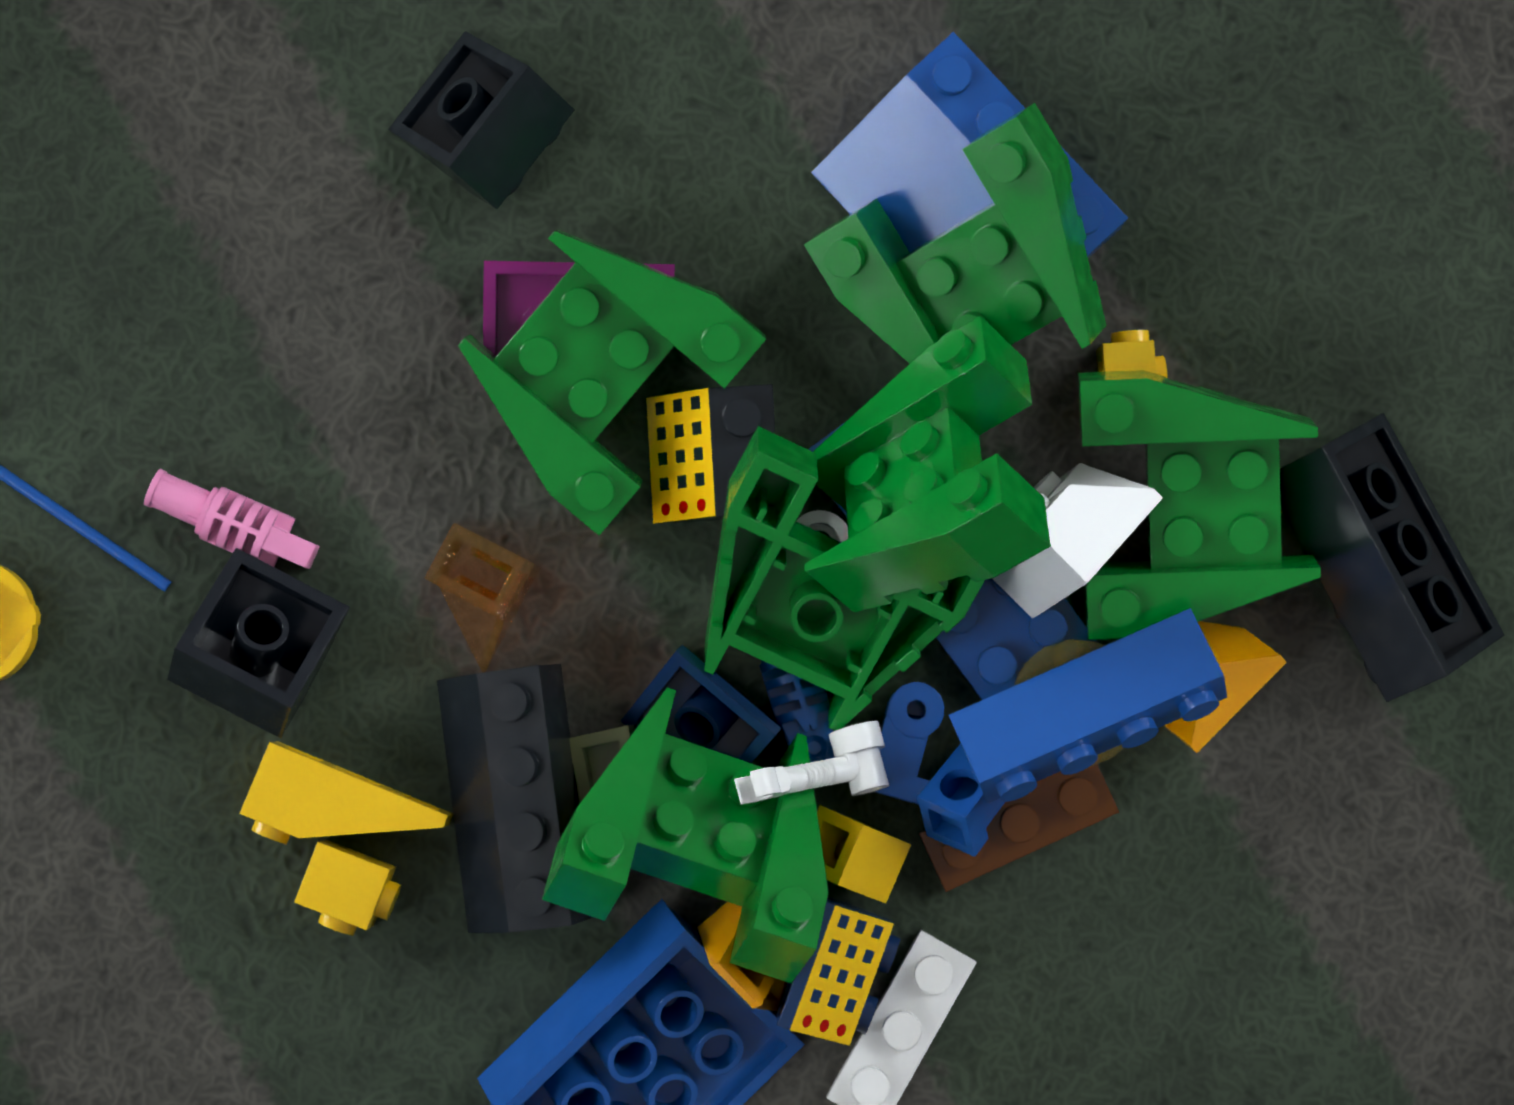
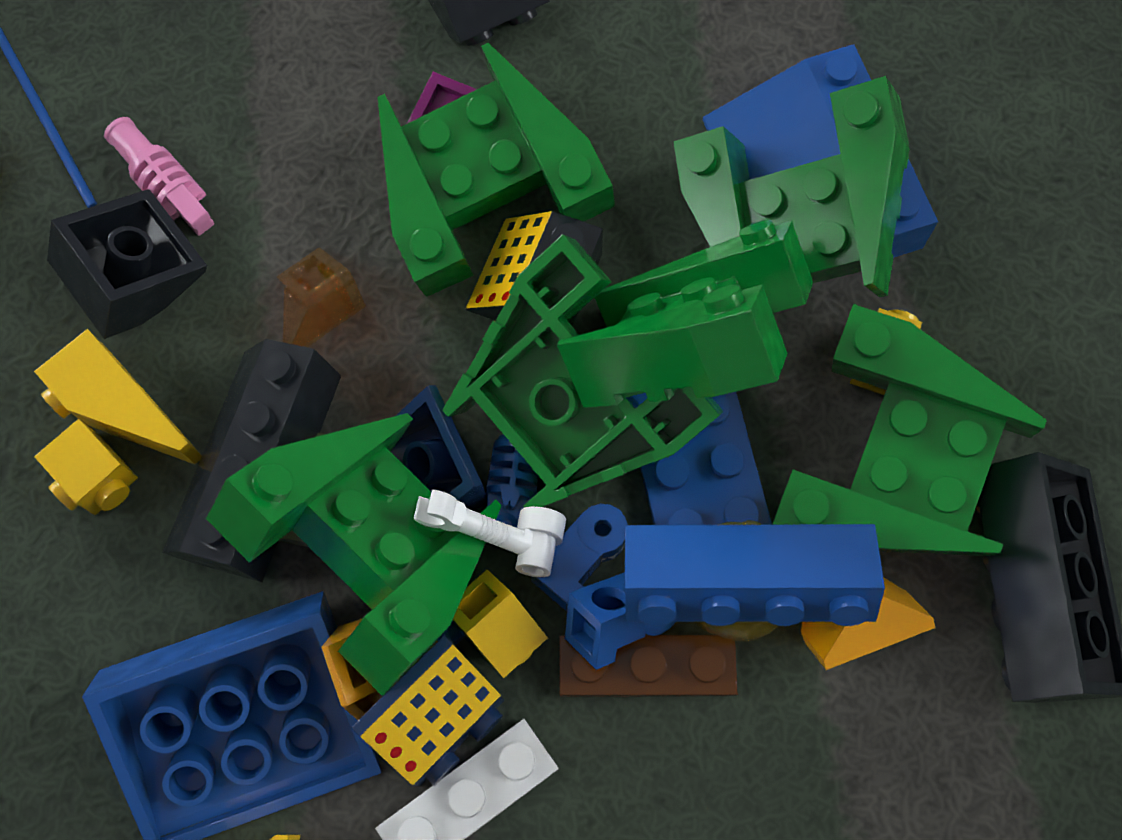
camera: 30 degrees right, 15 degrees down
white slope [992,463,1163,619] -> none

